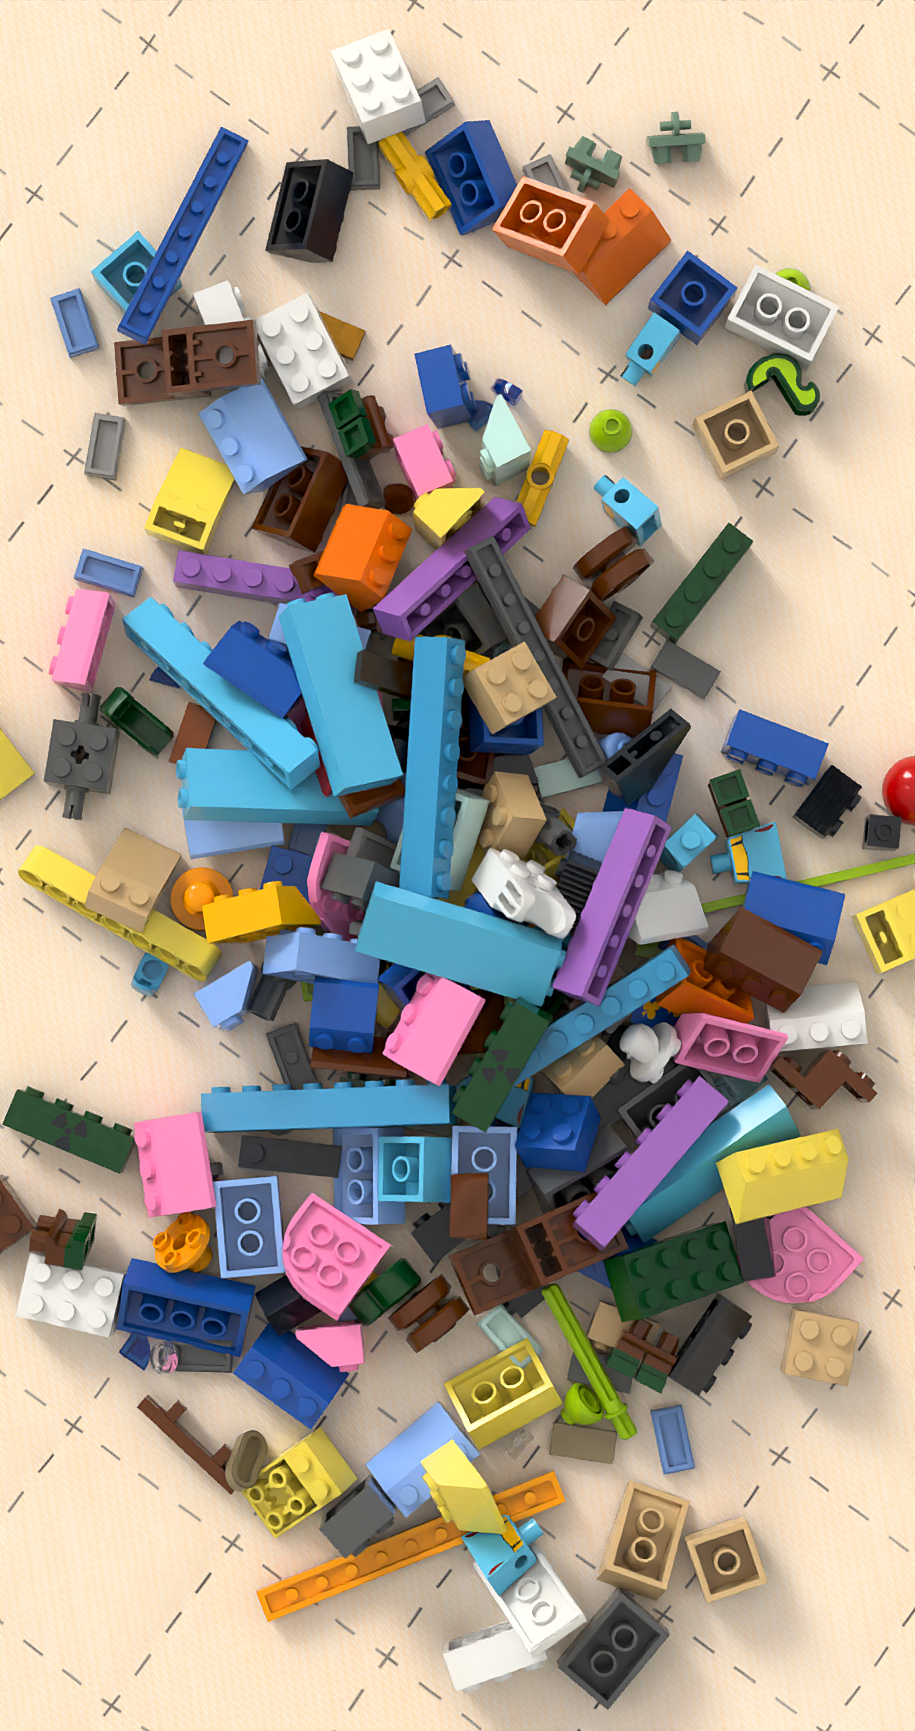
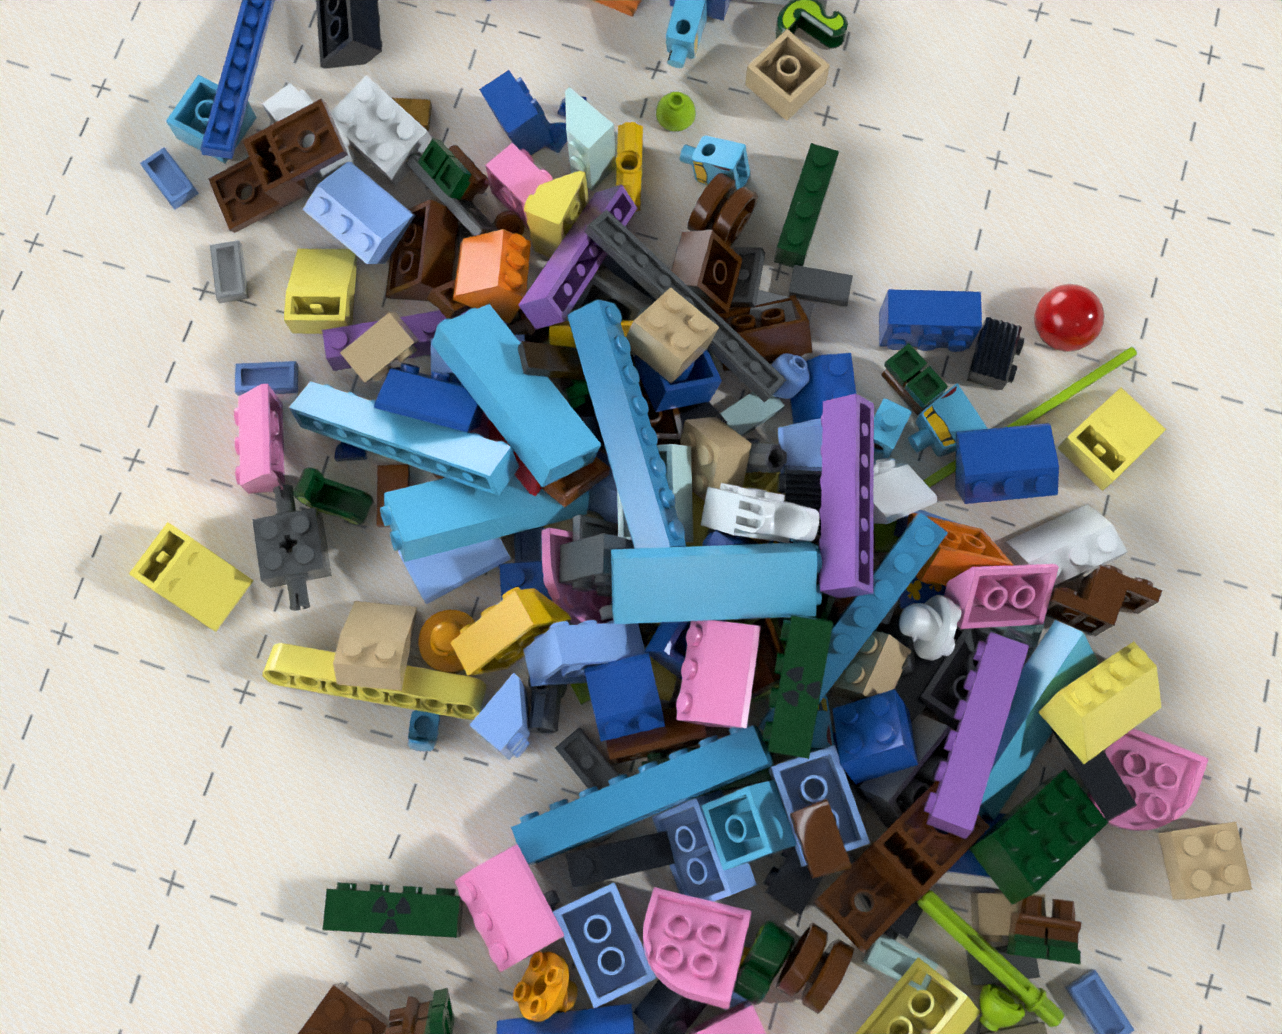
camera: 15 degrees left, 10 degrees down
black slope [598,709,691,806] -> none
black slope [668,1293,753,1396] -> none
reddish brown slope [703,907,822,1013] -> none
black brick [862,814,902,852] -> none
none -> tan brick [340,312,420,383]

